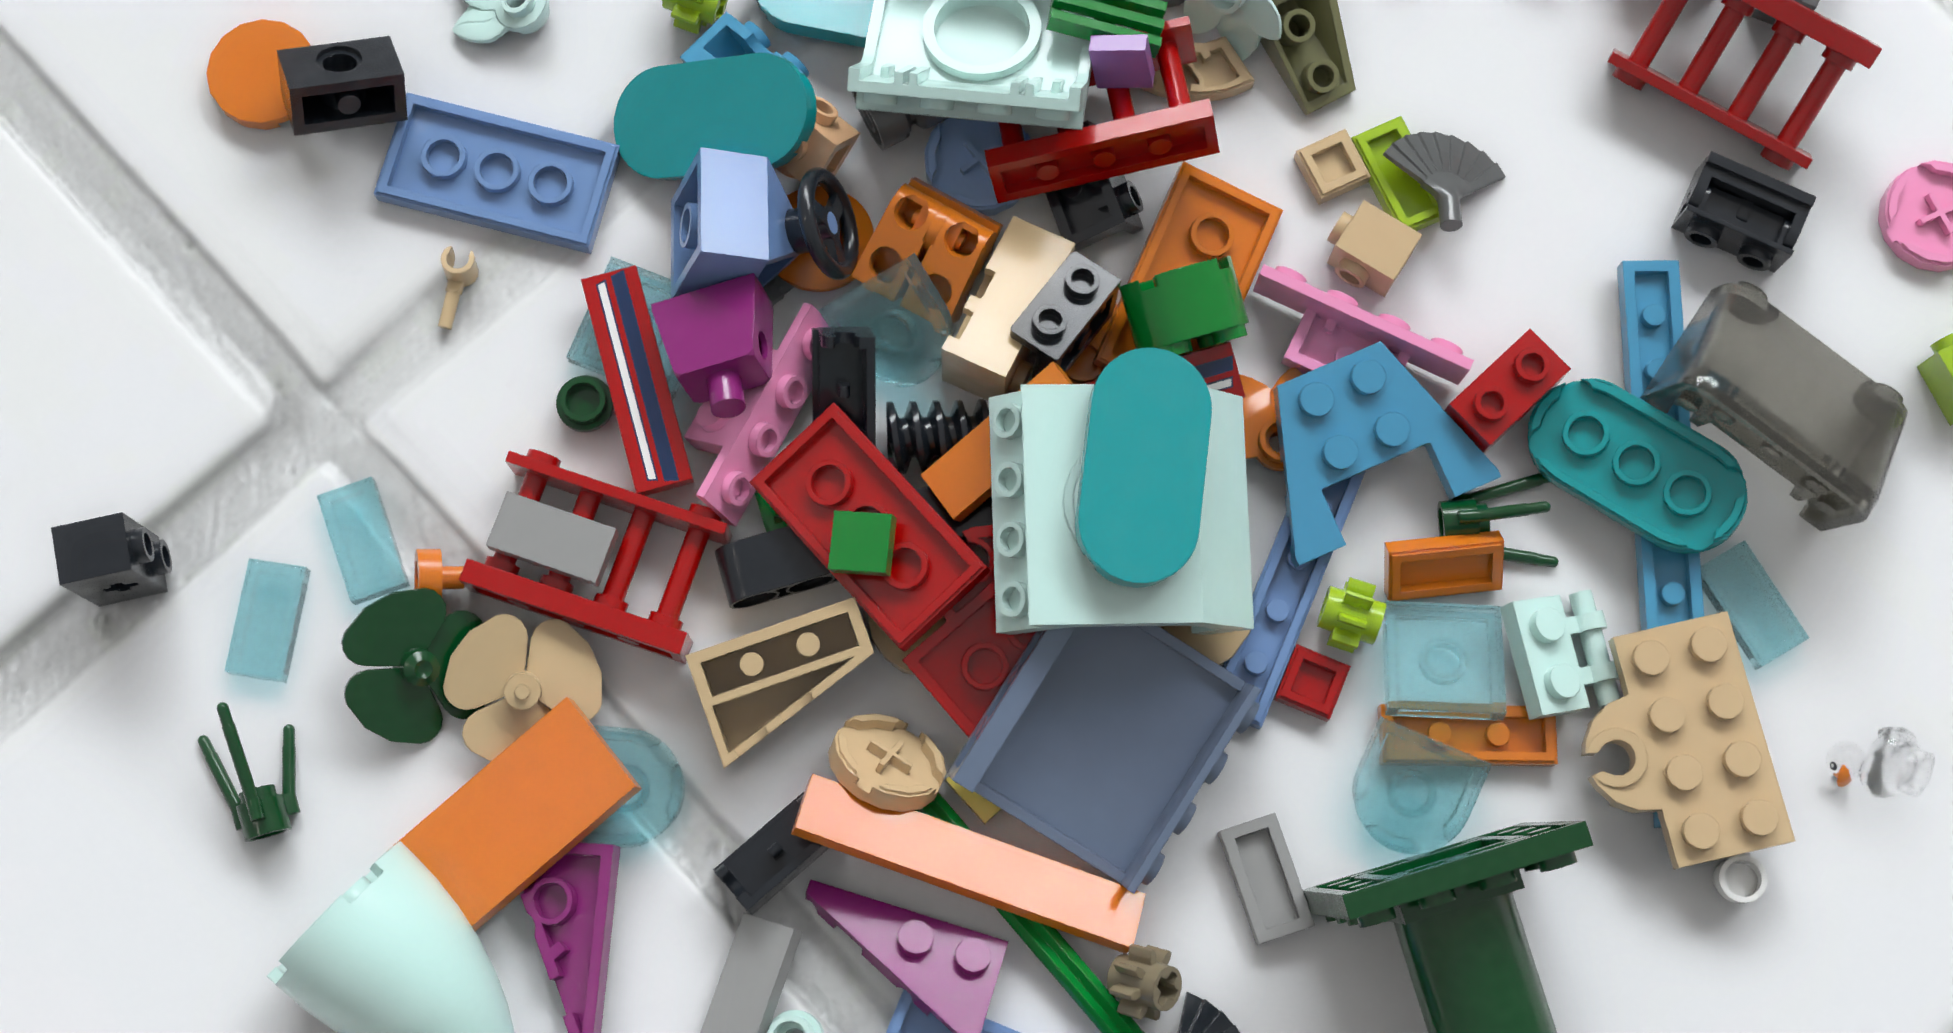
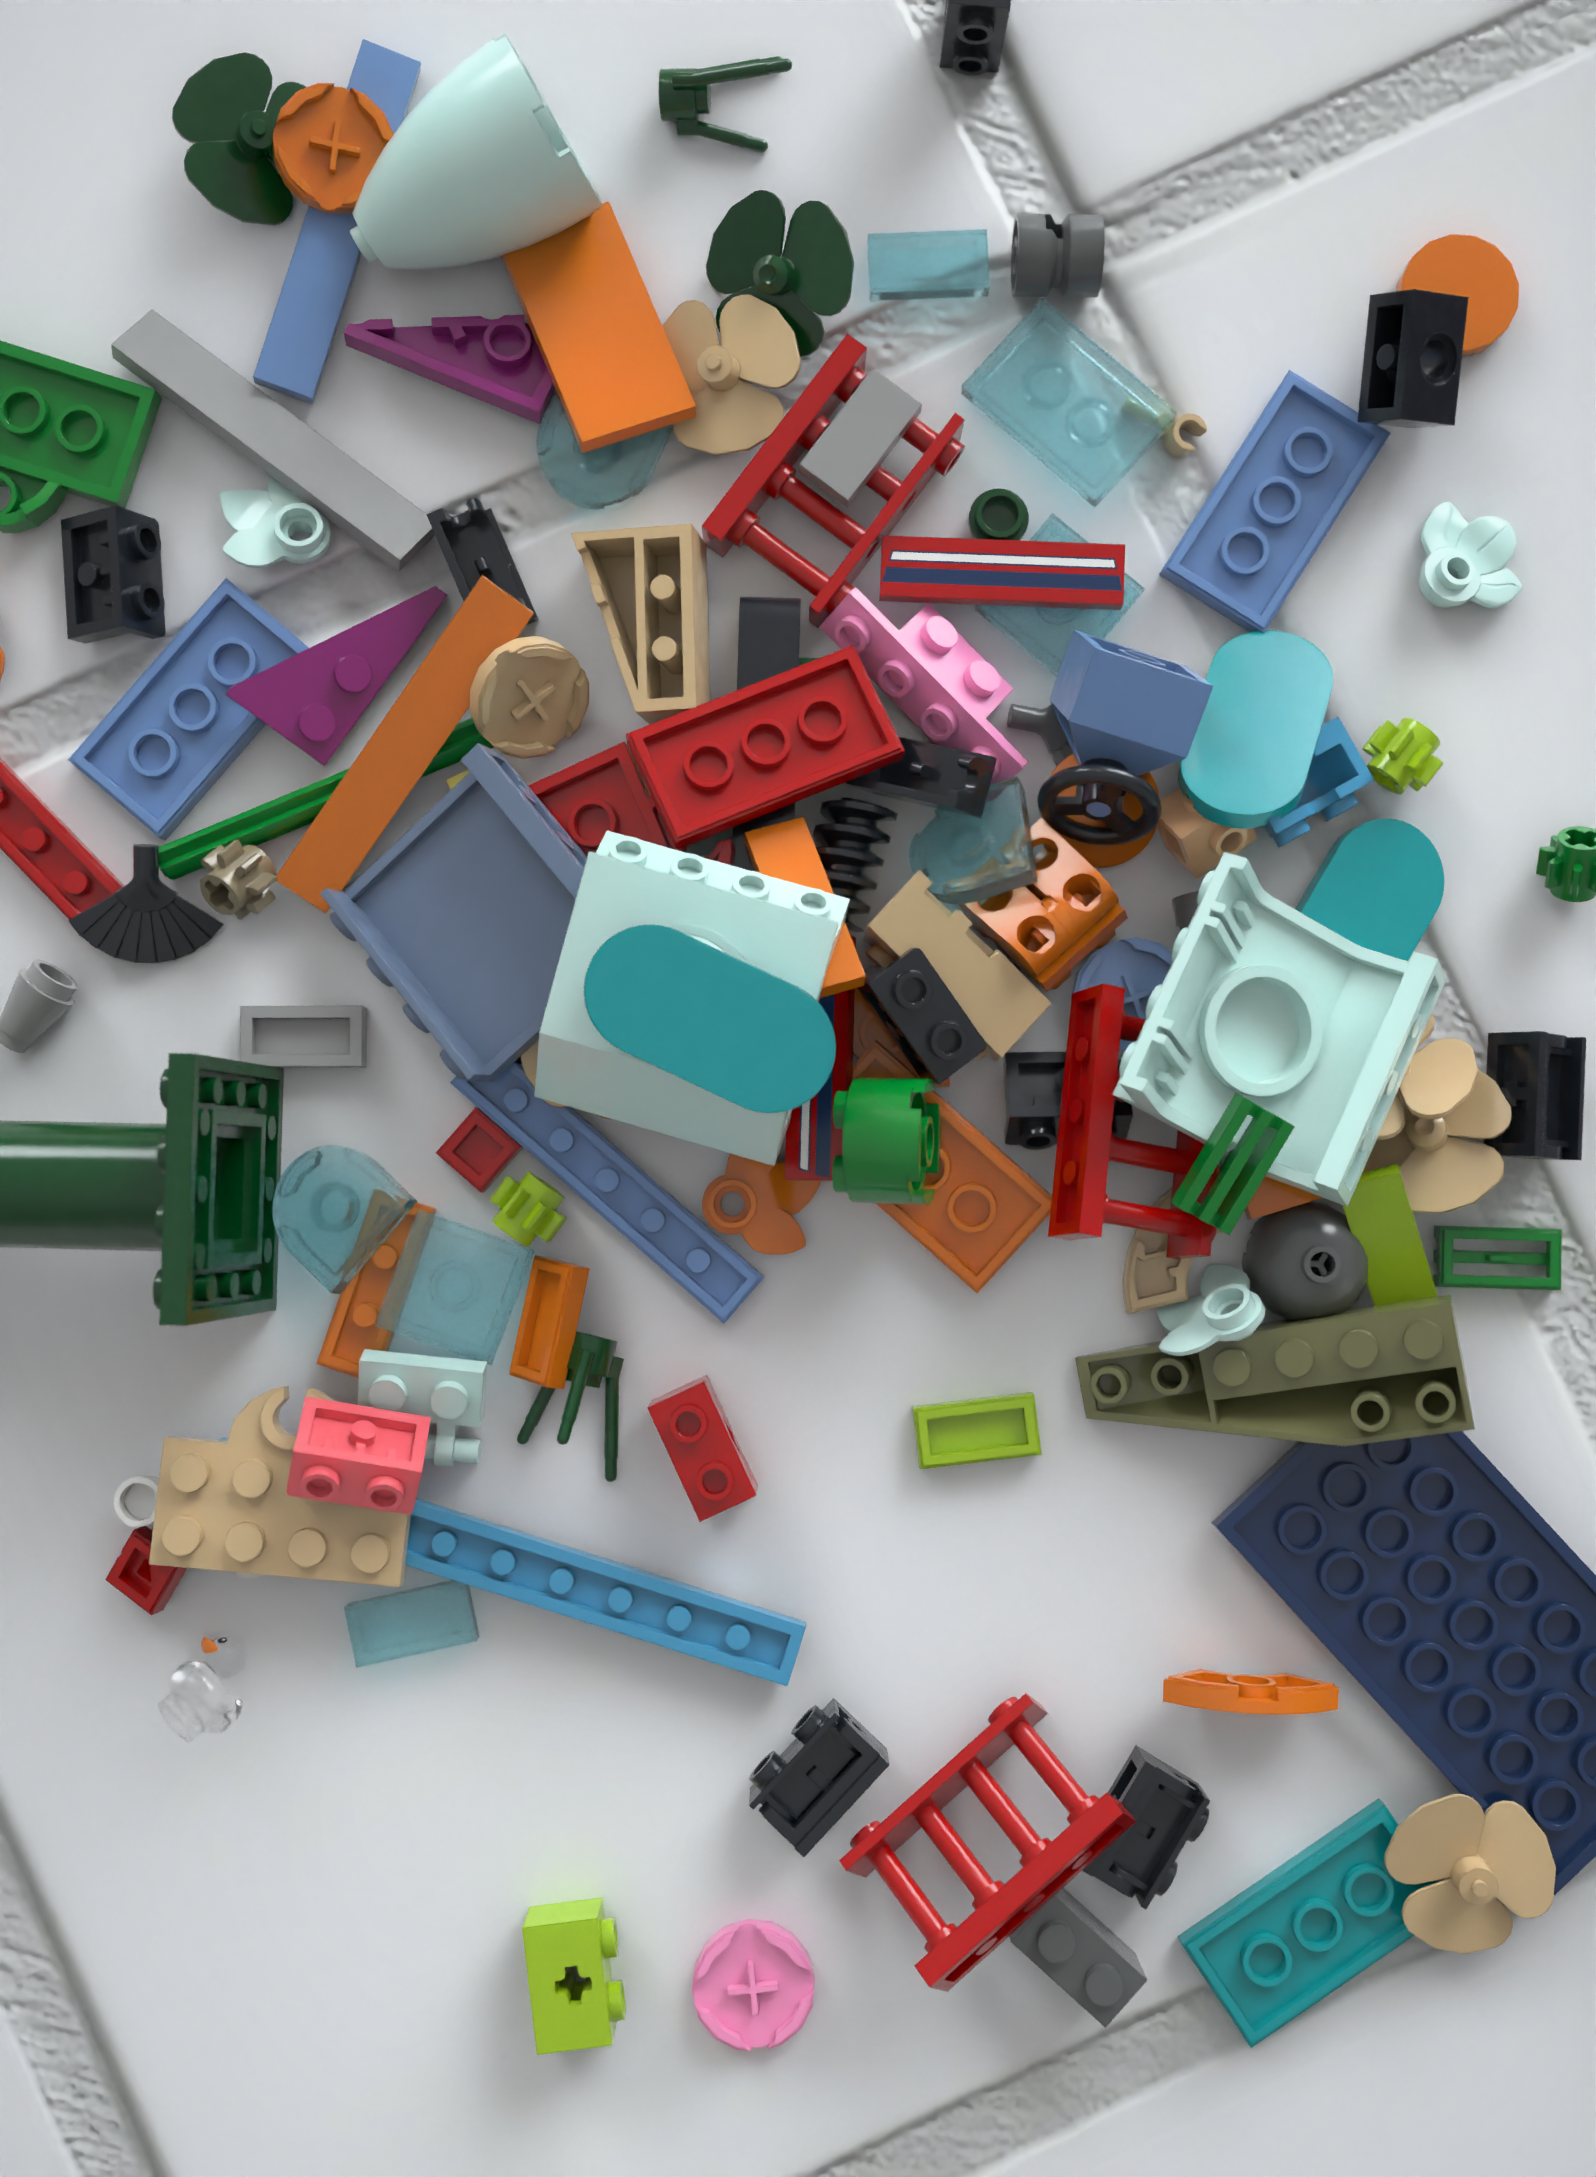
camera: 105 degrees right, 10 degrees up
clear light blue tile [224,558,311,683] -> none
orange tile [414,549,464,596] -> none
magenta torso [651,273,774,418] -> none
green tile [828,510,897,576] -> none
medium lavender tile [1088,34,1155,88] -> none
bright pink bracket [1253,264,1474,385] -> none
dark azure wing [1273,341,1501,568] -> none
tan tile [1294,129,1371,205] -> none
tan brick [1327,200,1422,297] -> none
dark grey hand [1383,131,1506,232] -> none
teal tile [1528,378,1748,554] -> none
clear smoke windscreen [1640,281,1908,532] -> none
none -> red tile [105,1526,187,1616]
none -> coral bracket [286,1397,431,1514]
none -> clear light blue tile [961,297,1177,508]
none -> dark grey wheel [1011,214,1105,298]

